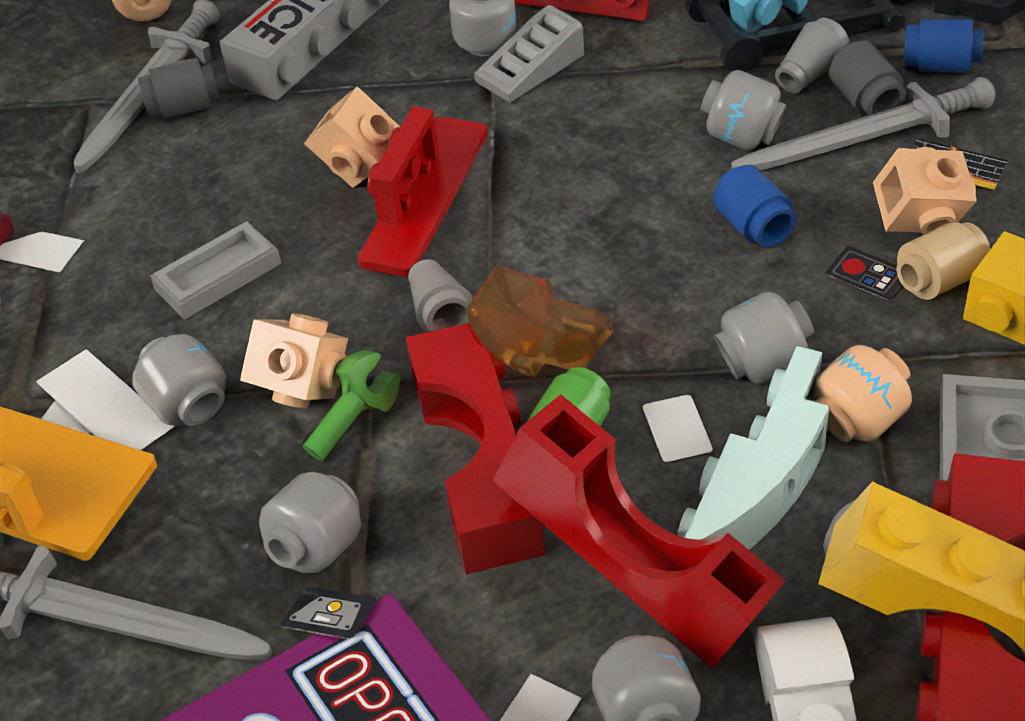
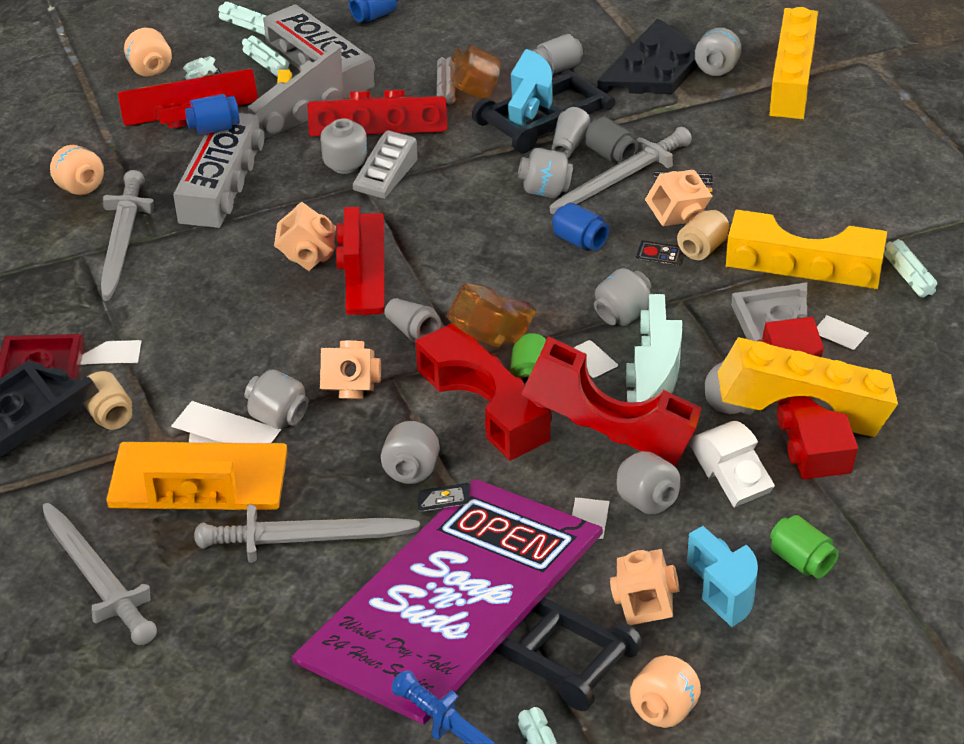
camera: 25 degrees left, 5 degrees down
dark grey brick [138,57,219,120] -> none
light grey tile [150,221,281,320] -> none
bright green bar [302,350,401,461] -> none
light nougat head [813,345,912,442] -> none
blue brick [905,19,984,73] -> none

